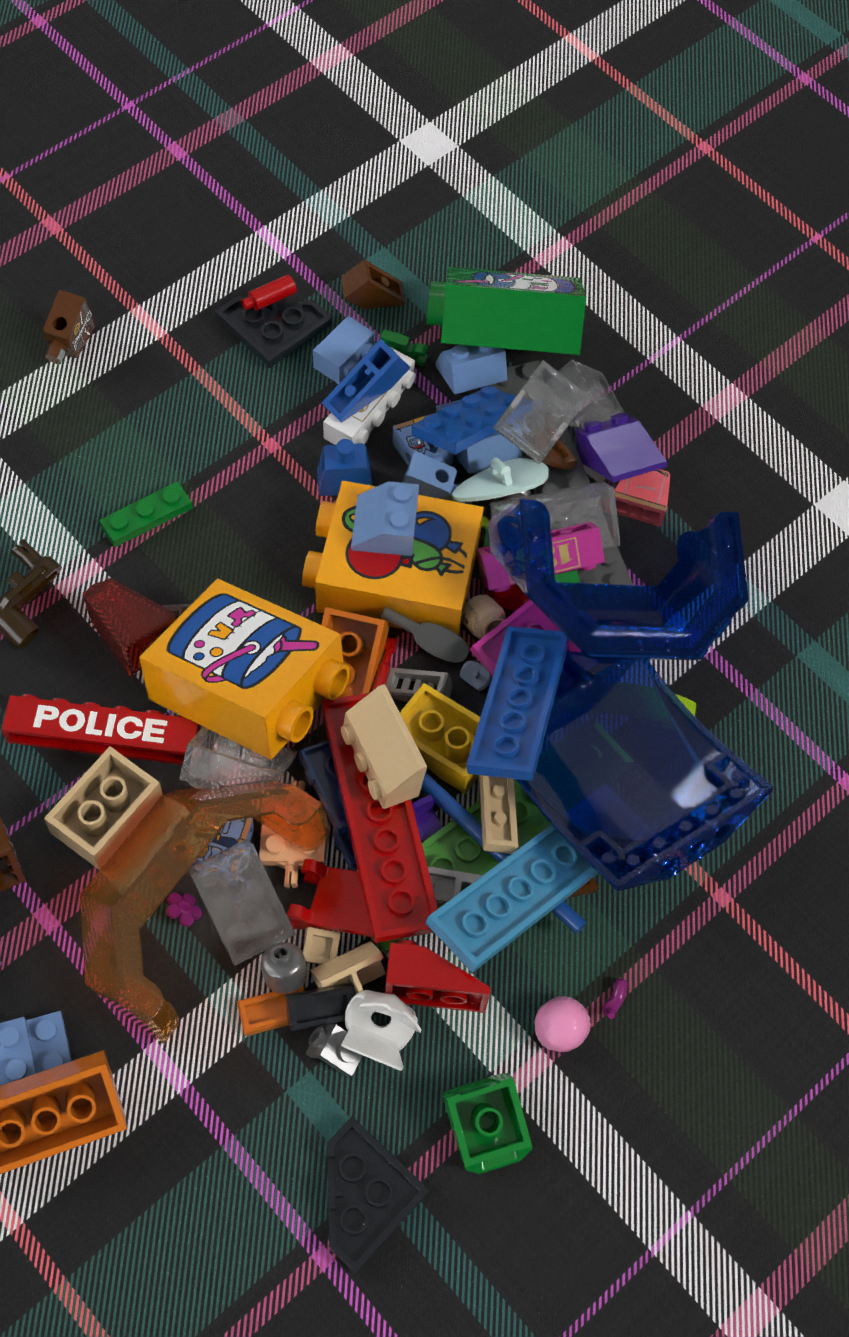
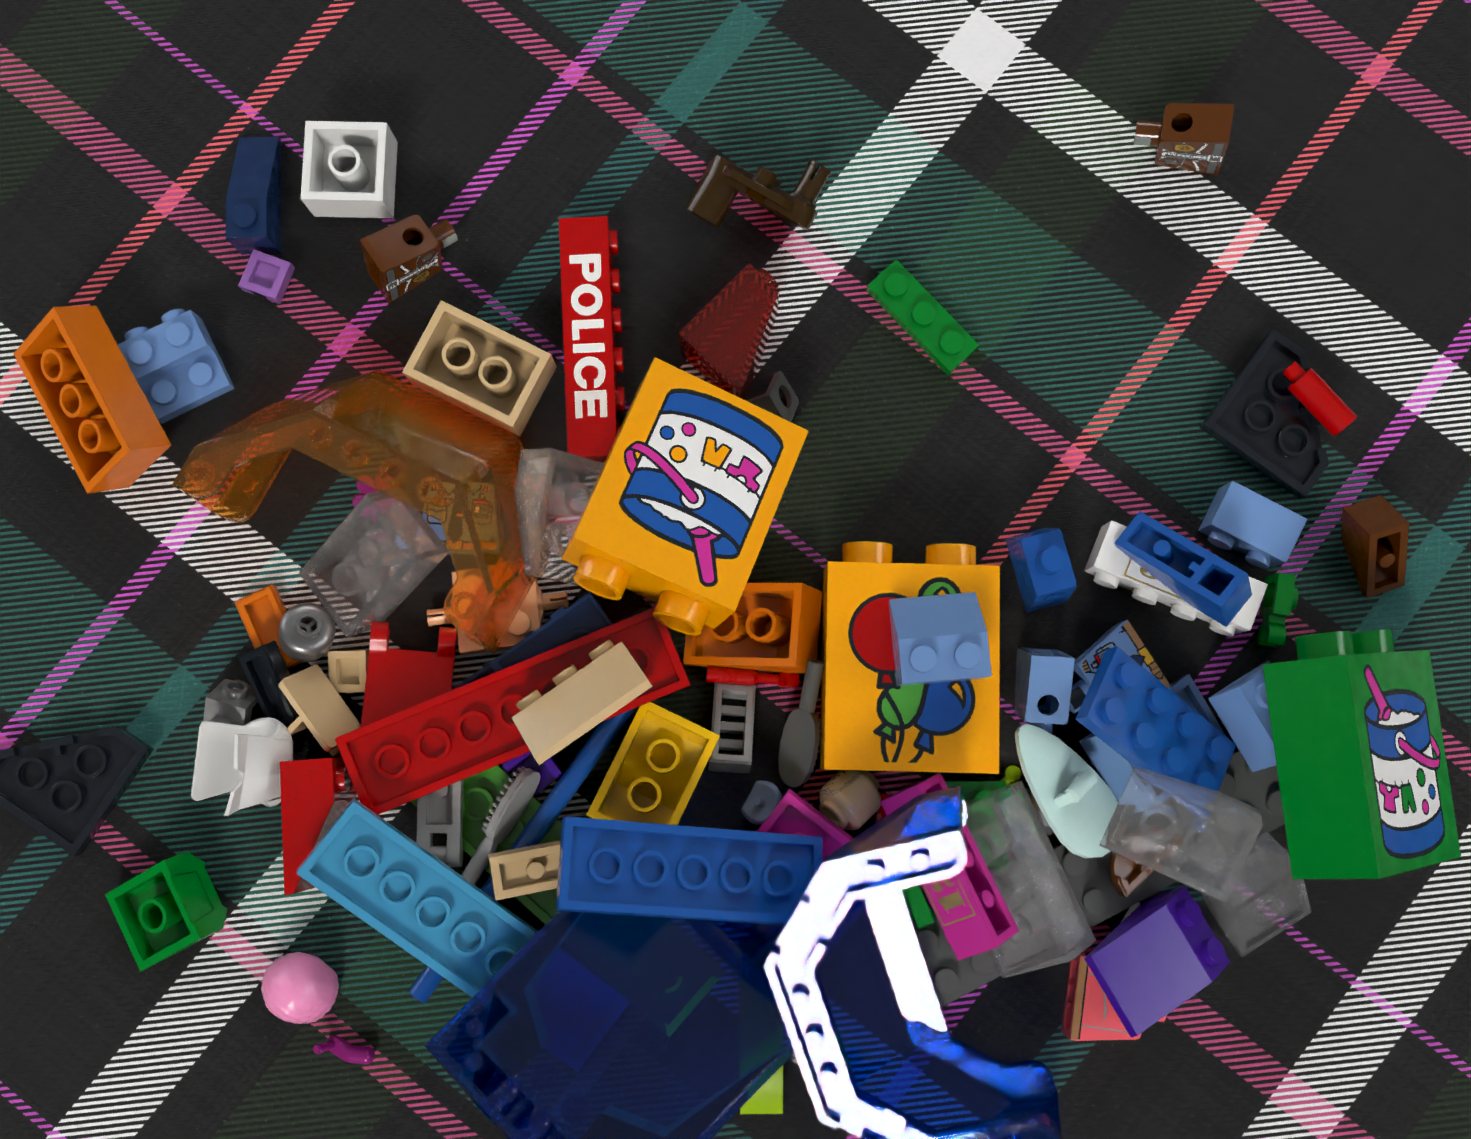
camera: 85 degrees right, 20 degrees up
none -> light grey piece [461,766,540,885]

